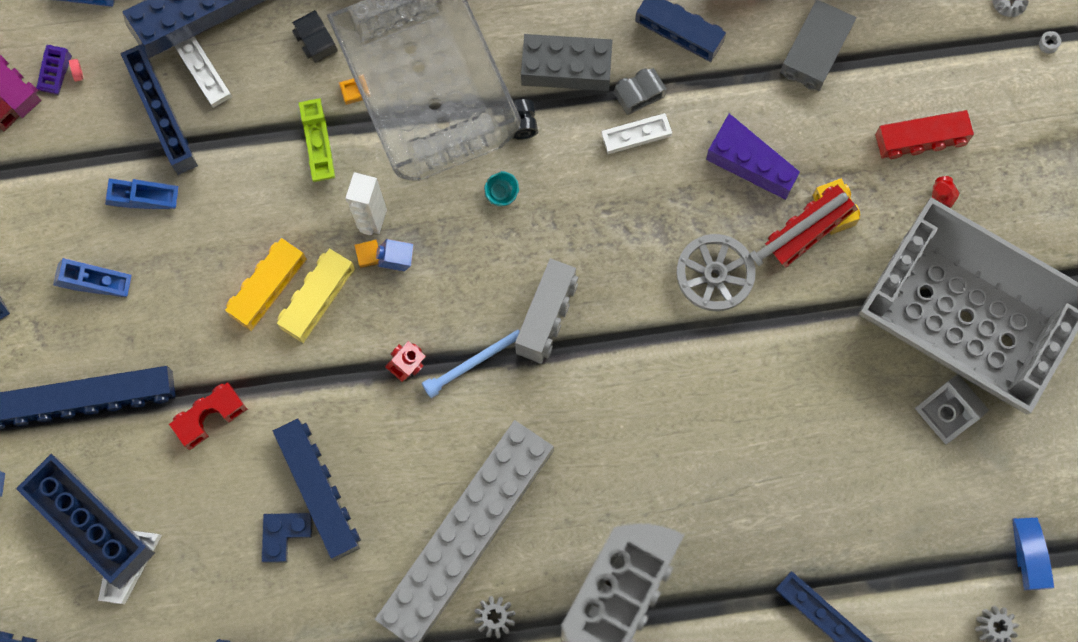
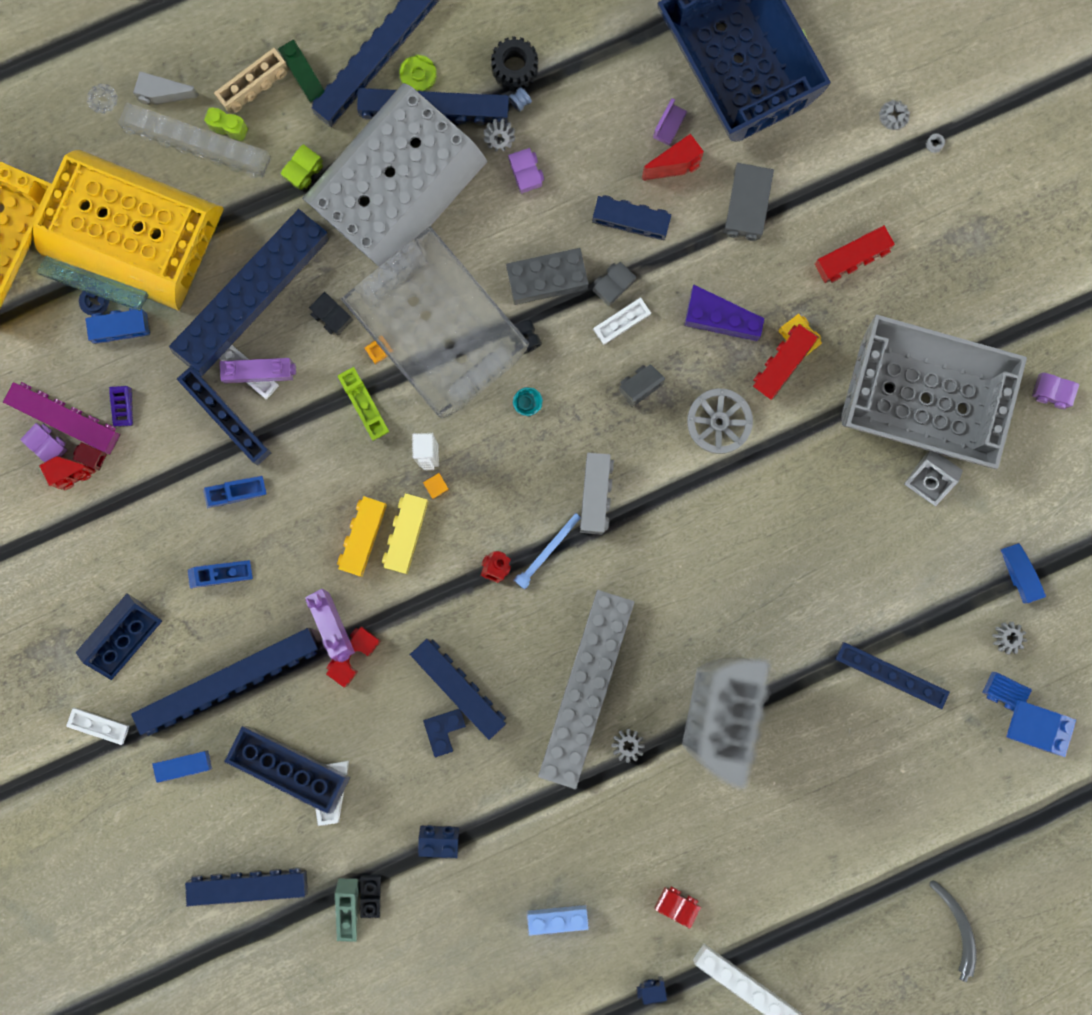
camera: 20 degrees left, 10 degrees up
coral tile [69,59,84,82] -> none
brick [376,239,413,271] -> none
light grey bar [750,193,849,266] -> none
red rock [932,176,960,208] -> none
none -> medium lavender brick [220,358,296,383]
none -> medium lavender brick [305,589,355,662]
none -> dark grey slope [619,364,665,407]

